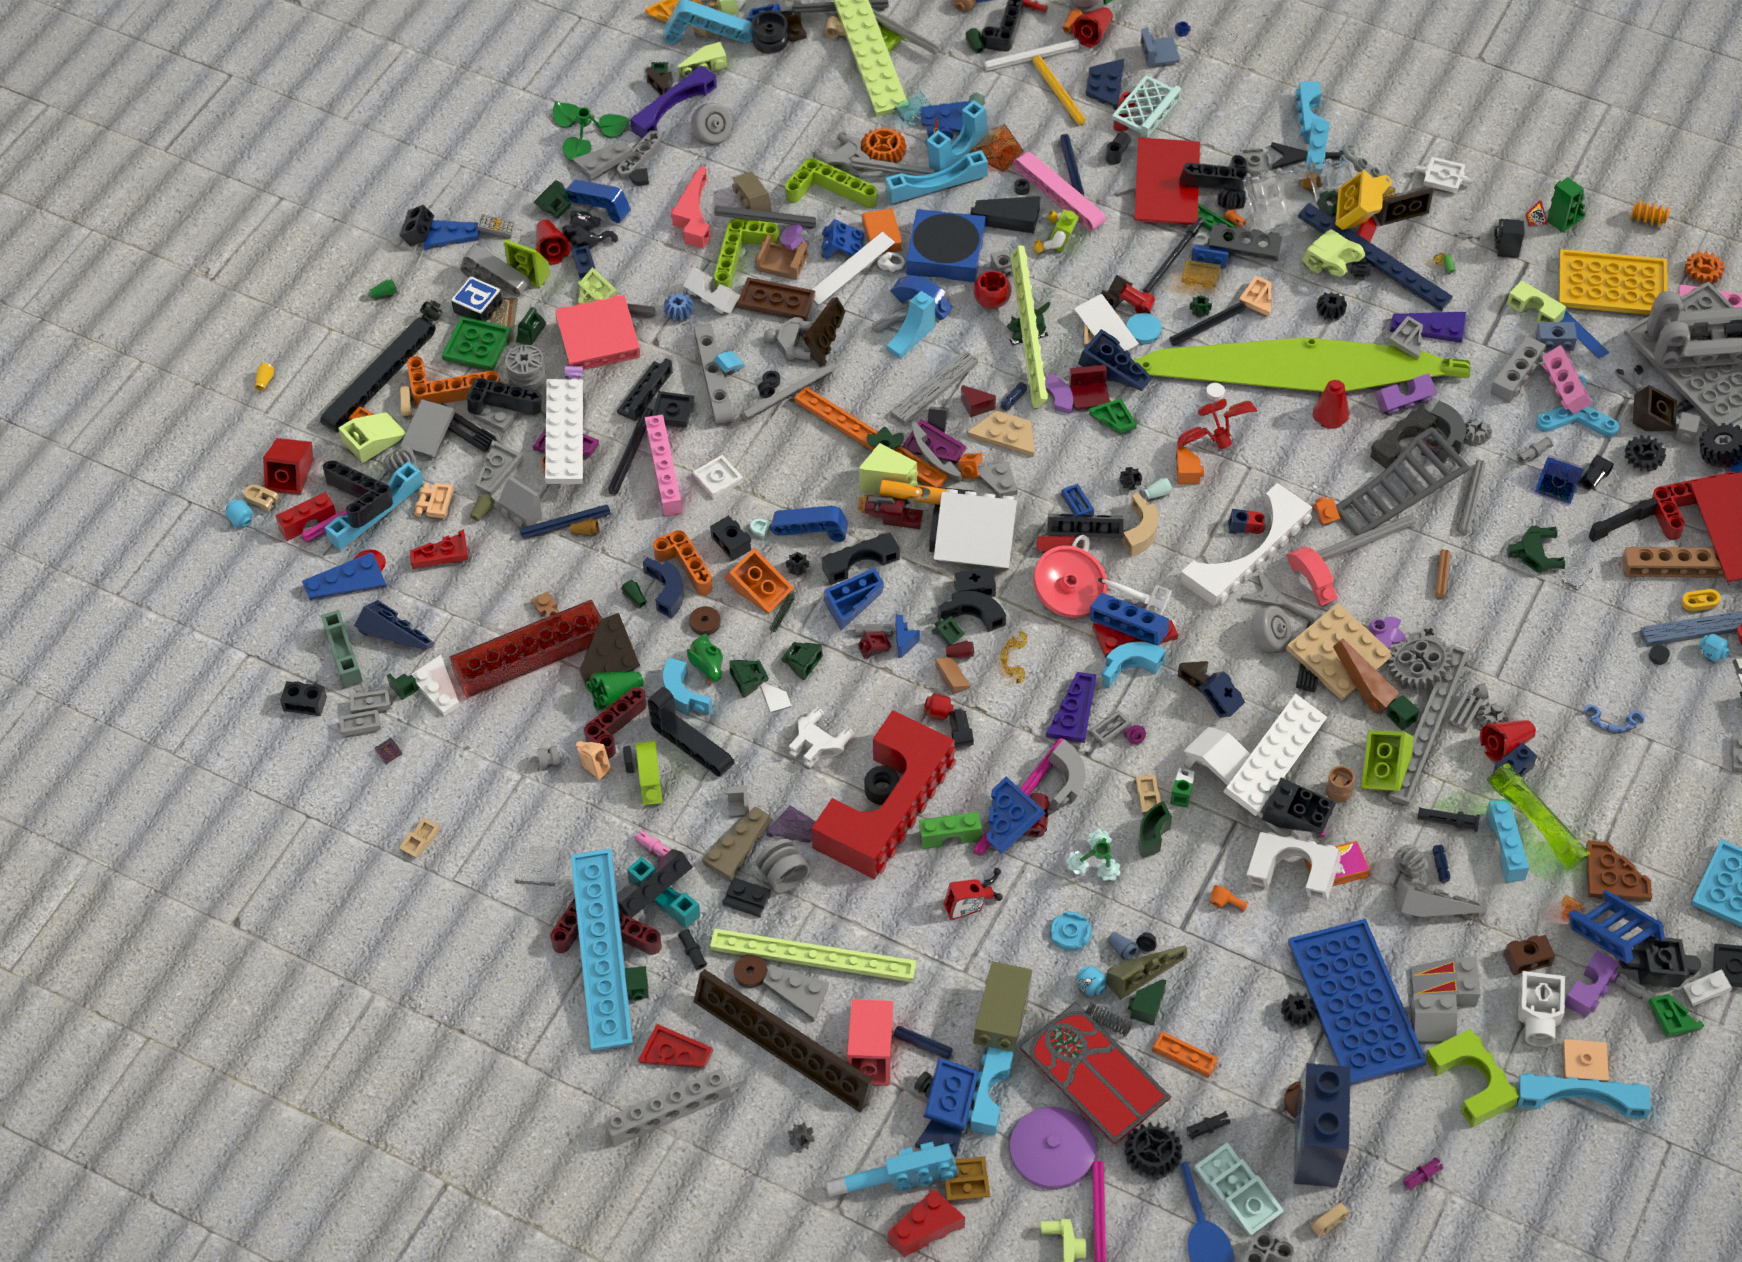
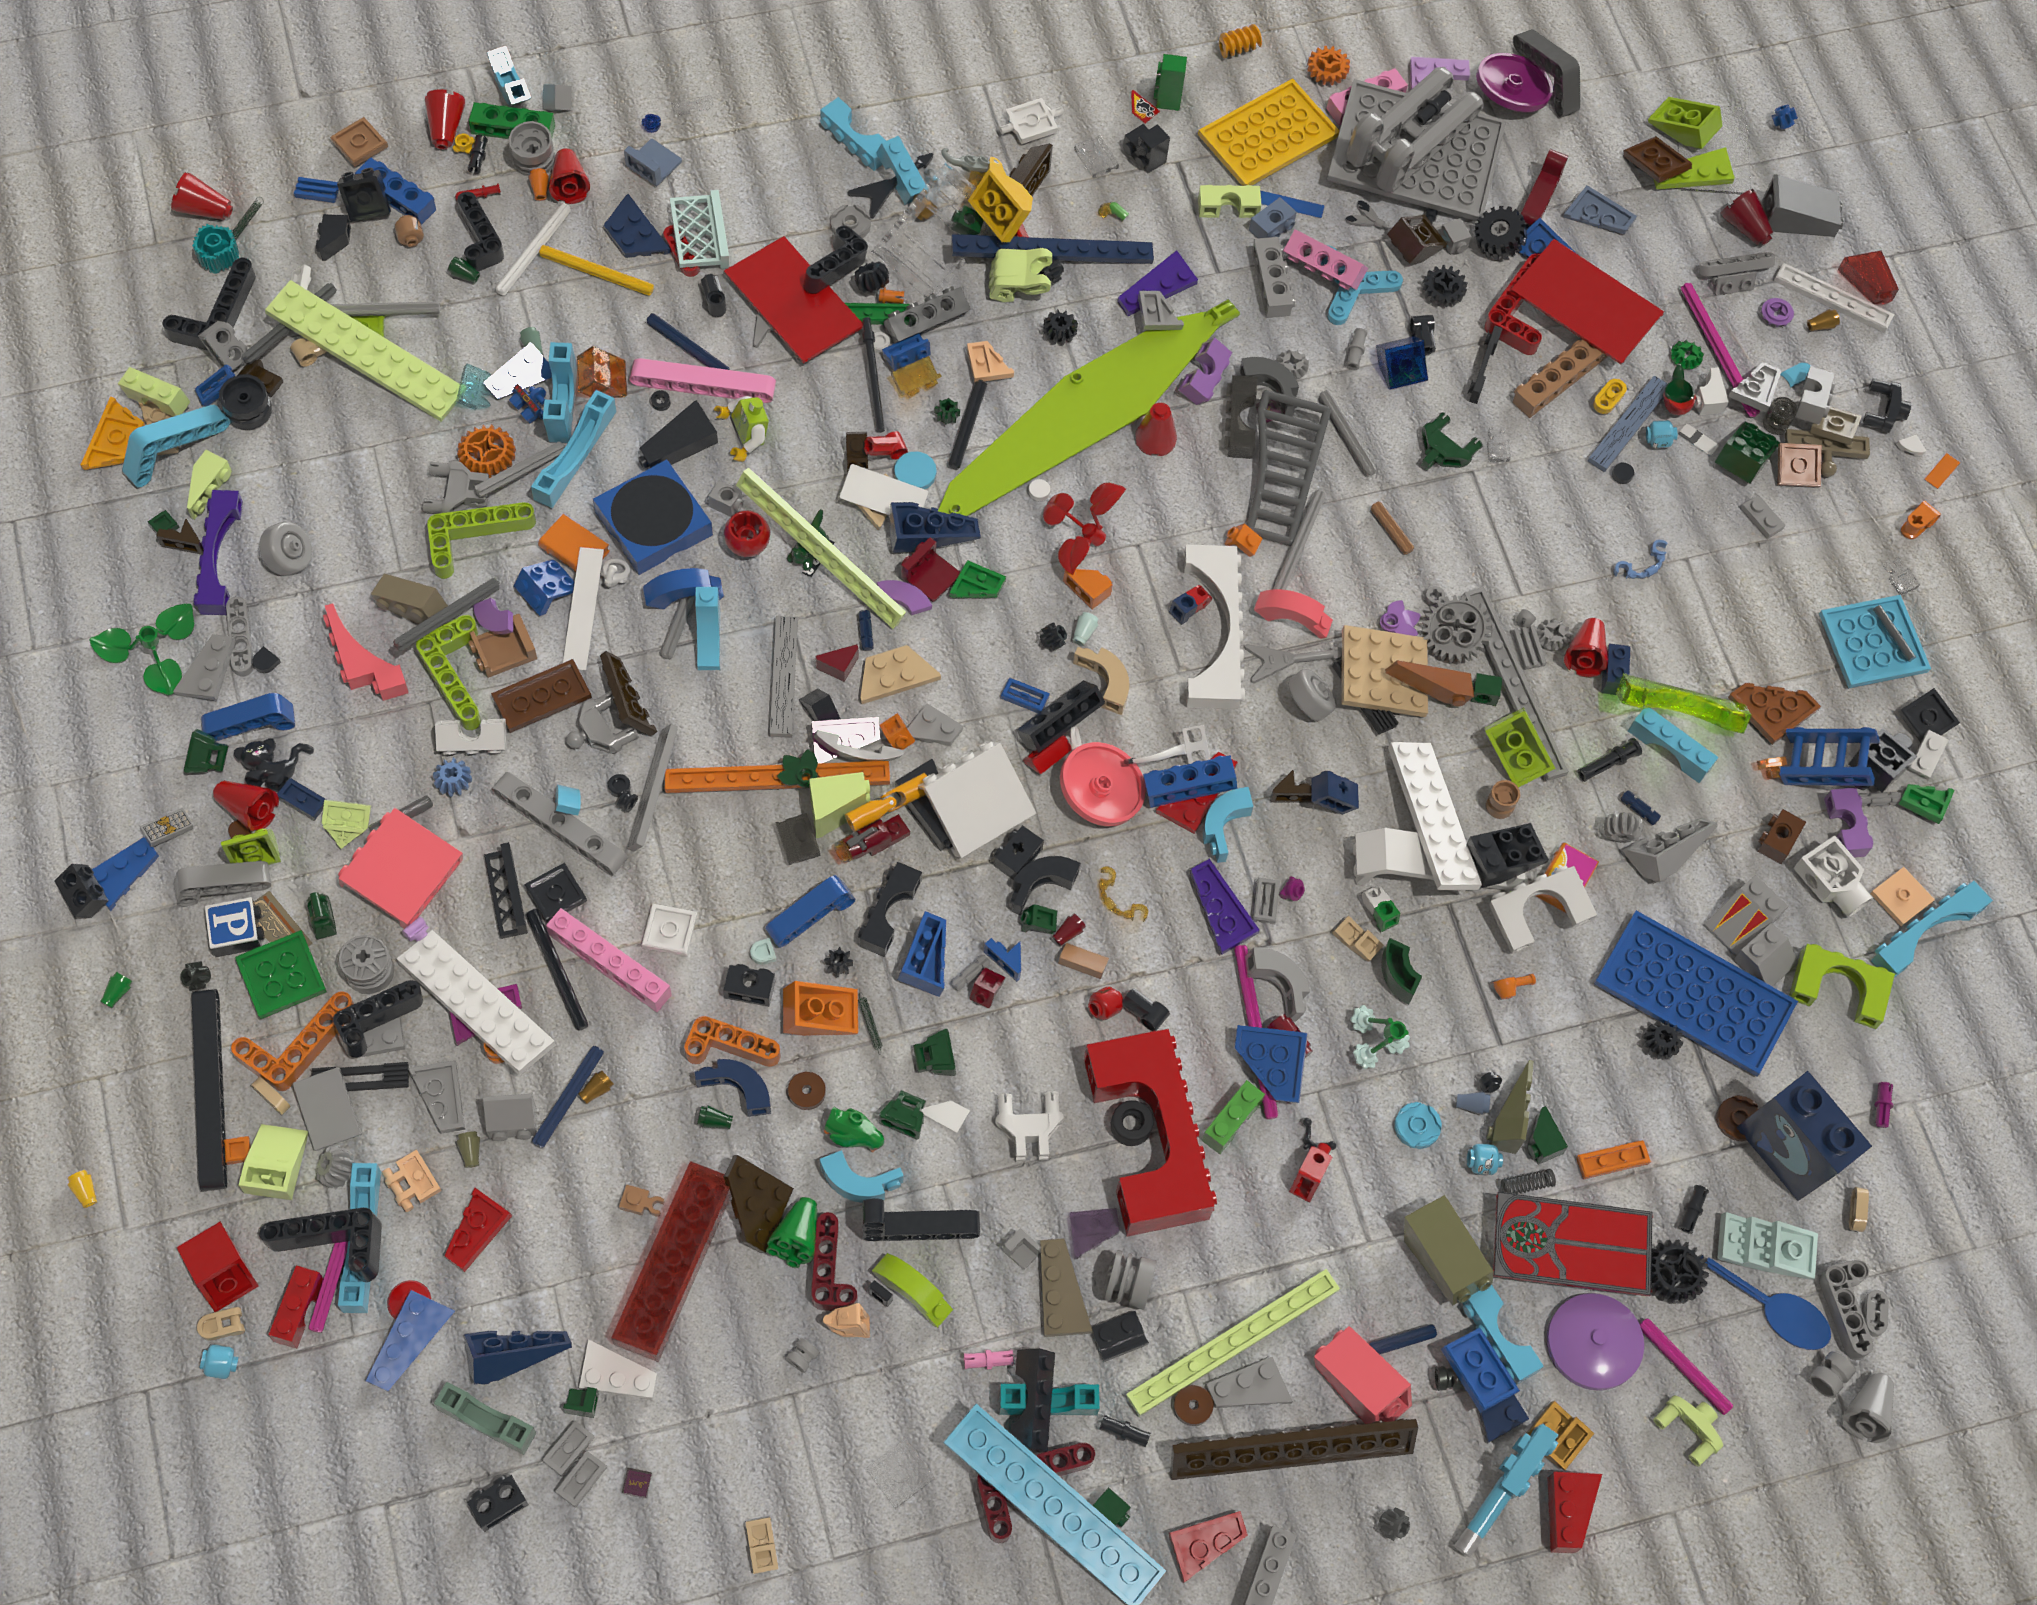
camera: 50 degrees left, 10 degrees up
none -> clear smoke plate [775,813,820,865]

